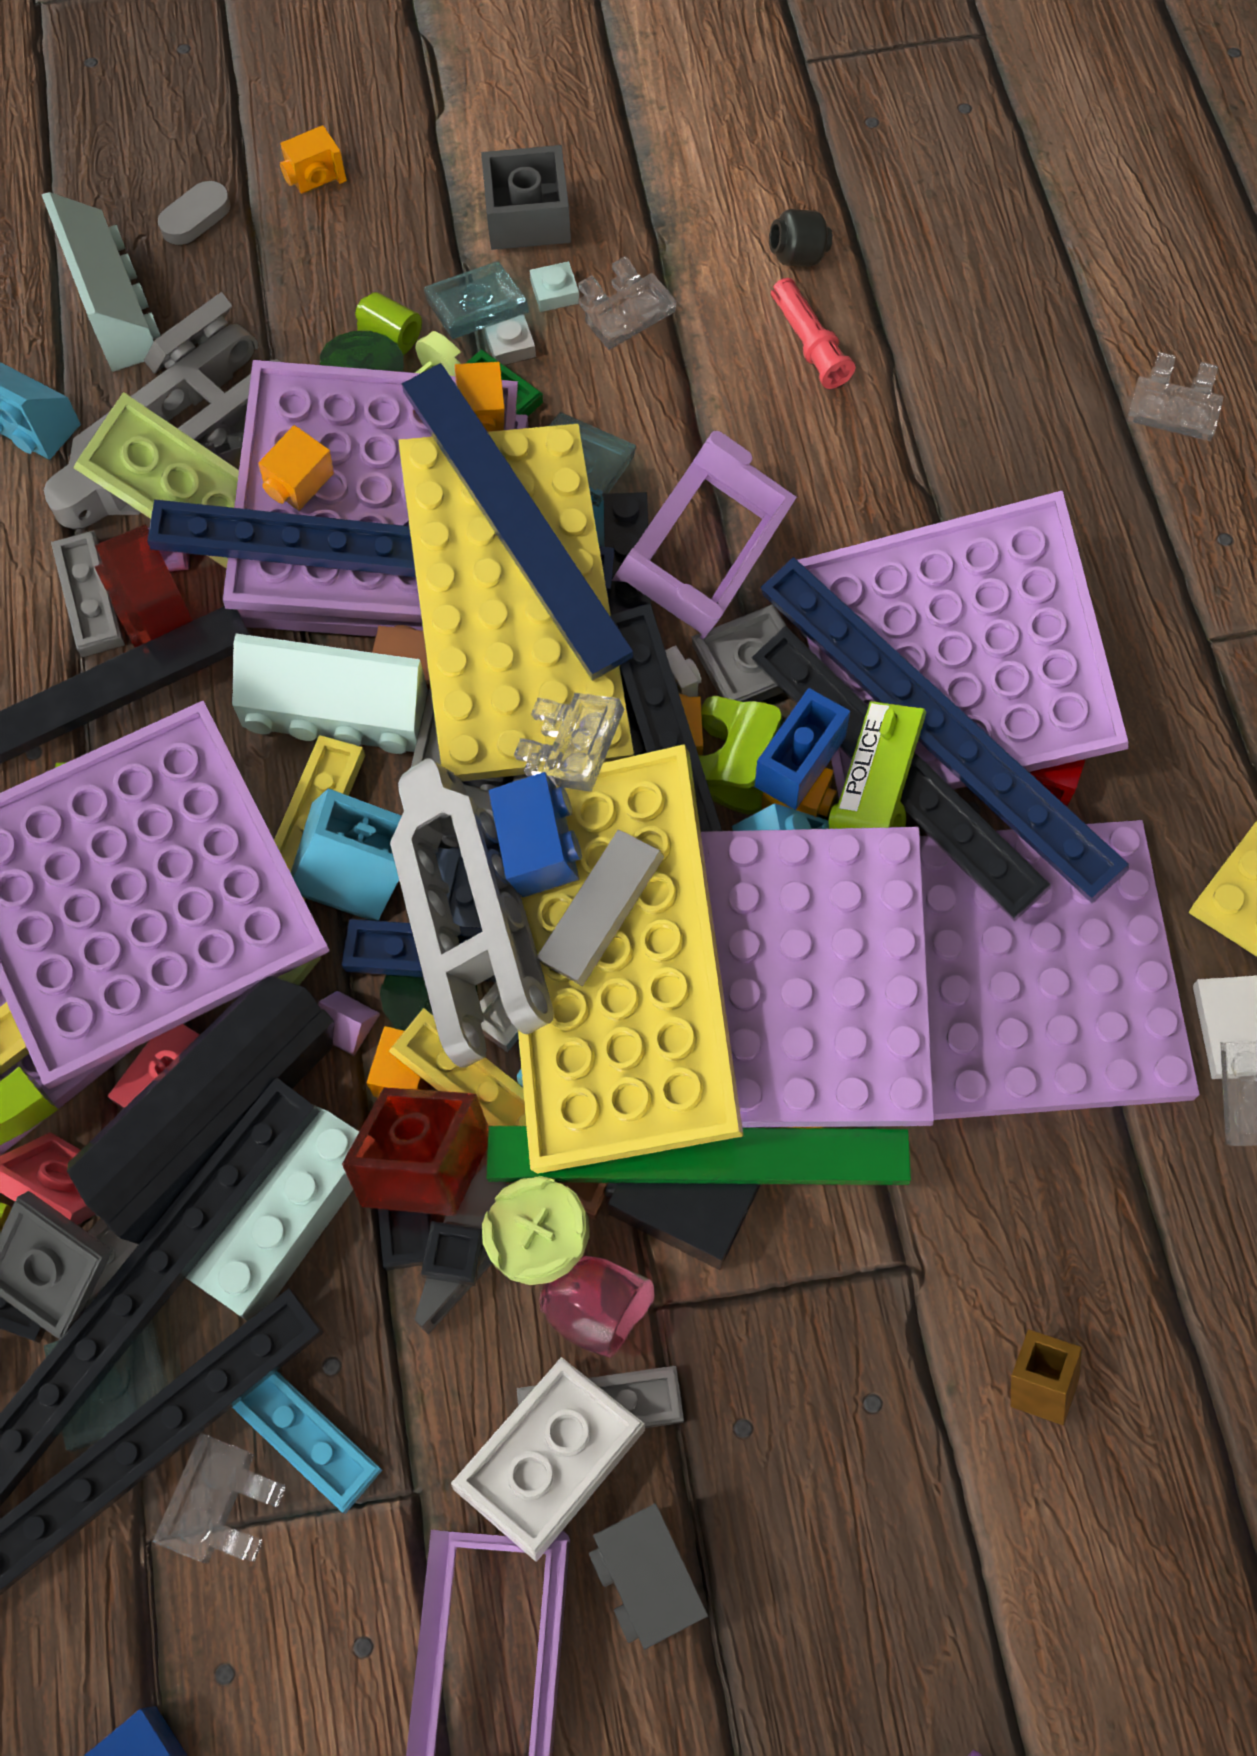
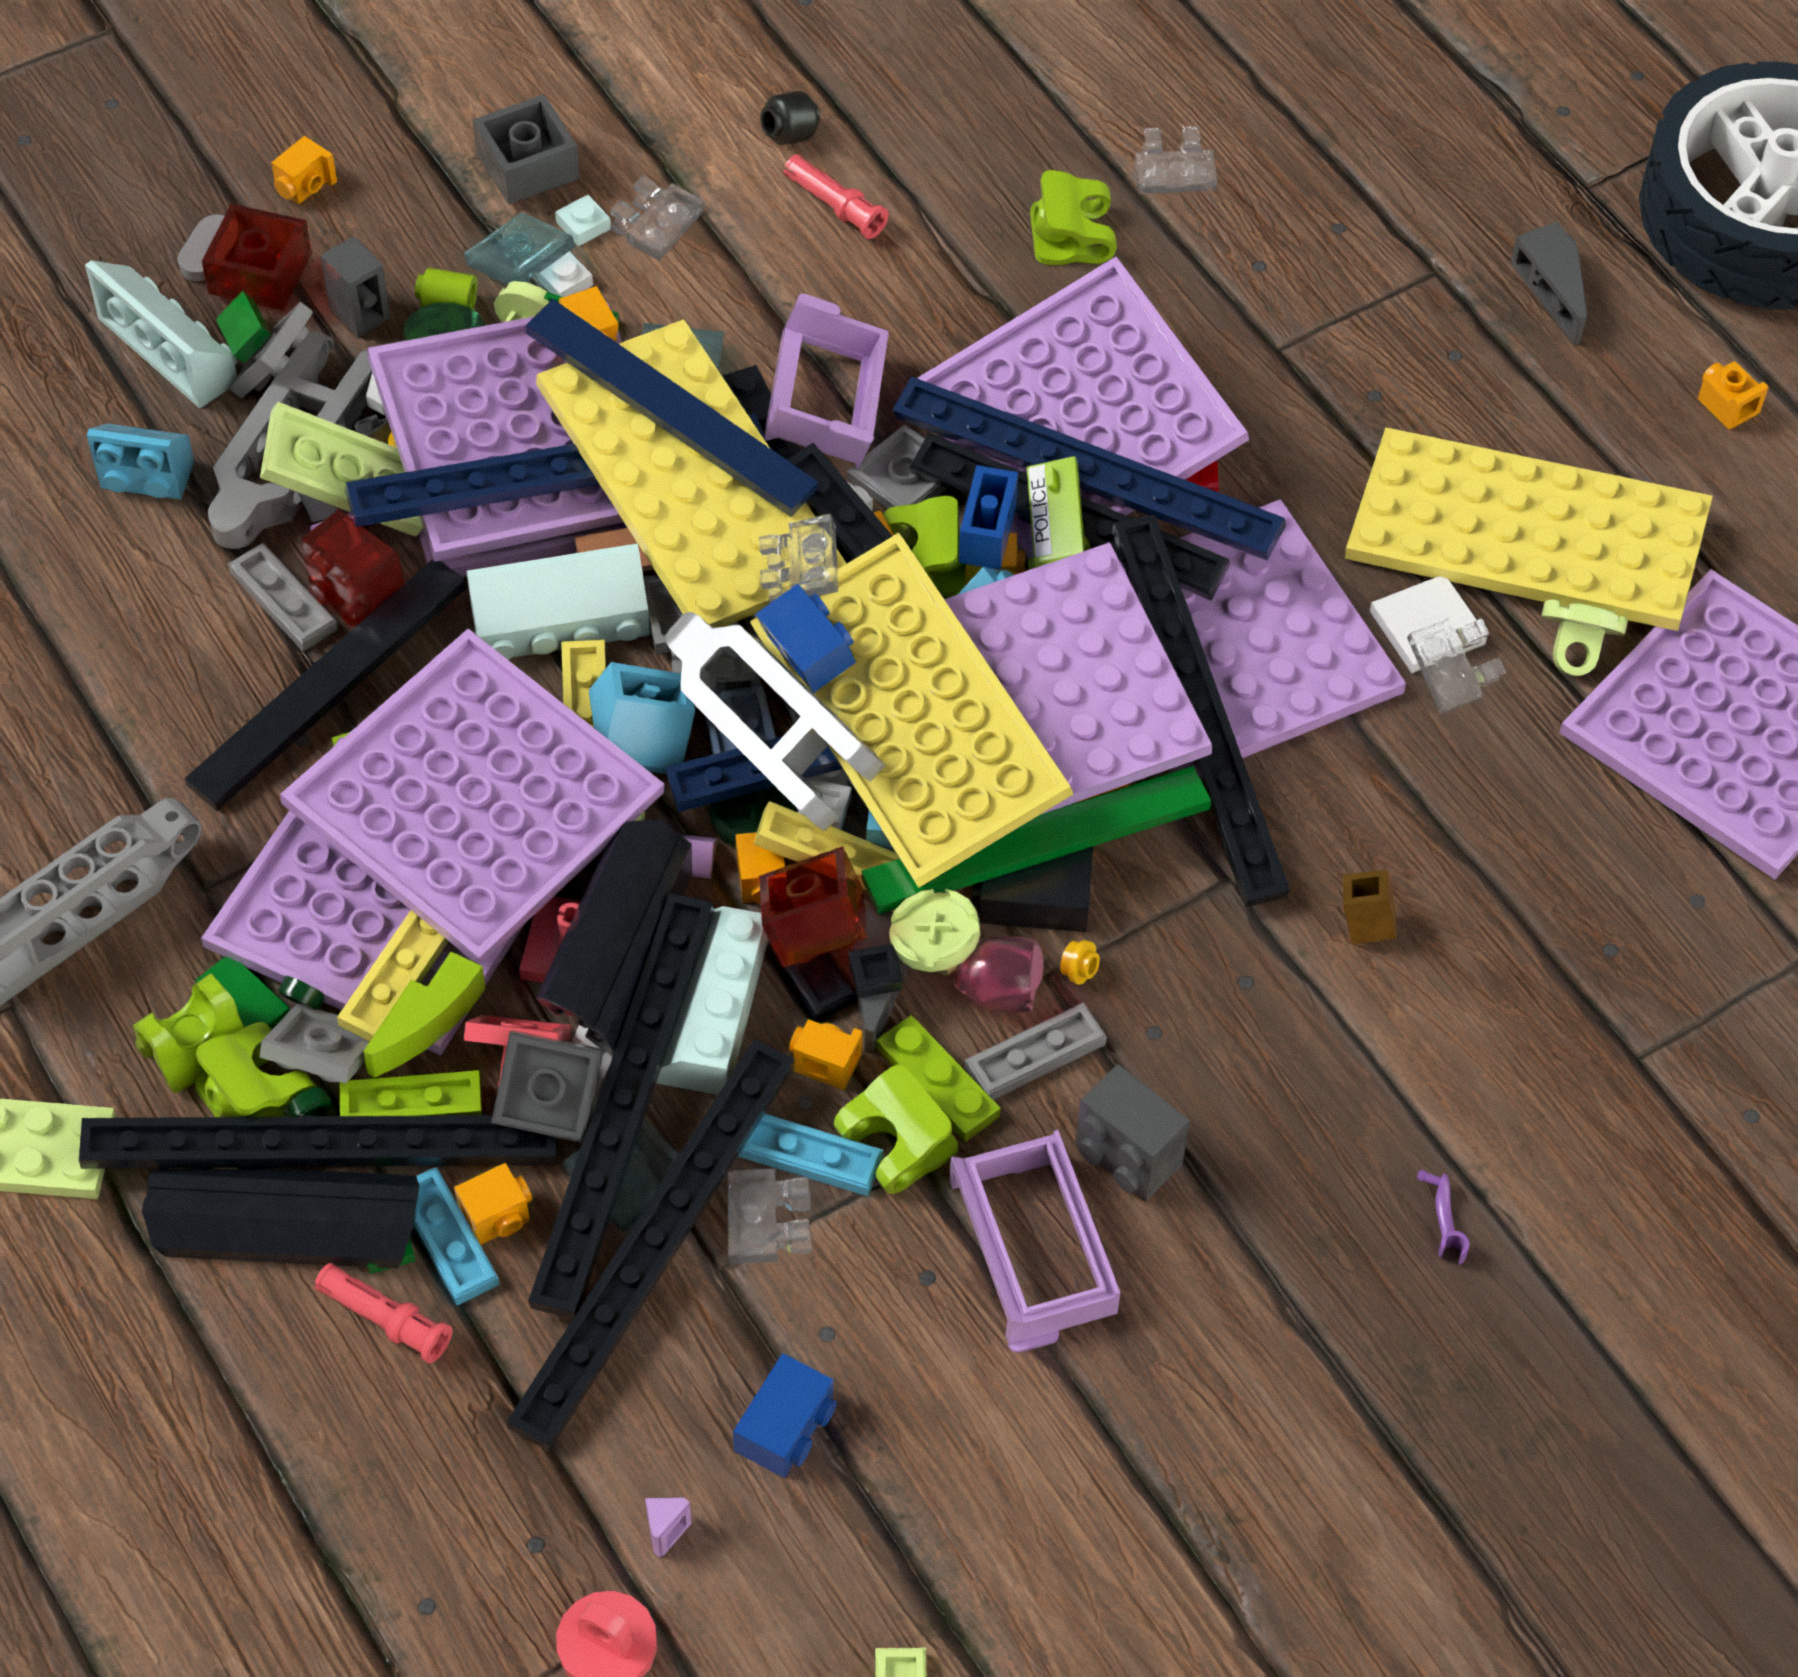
camera: 25 degrees left, 10 degrees down
light orange brick [258,425,334,511] -> none
white tile [451,1357,645,1562] -> none
light grey tile [536,829,664,987] -> none
none -> clear red brick [202,203,312,311]
none -> green tile [216,291,271,363]
none -> dark grey brick [321,236,391,338]
none -> light orange brick [789,1019,863,1090]
none -> lime piece [834,1065,959,1194]
none -> lime plate [876,1015,1001,1143]
none -> lime piece [1030,170,1117,265]
none -> yellow plate [1060,940,1100,985]
none -> black plate [1112,514,1290,907]

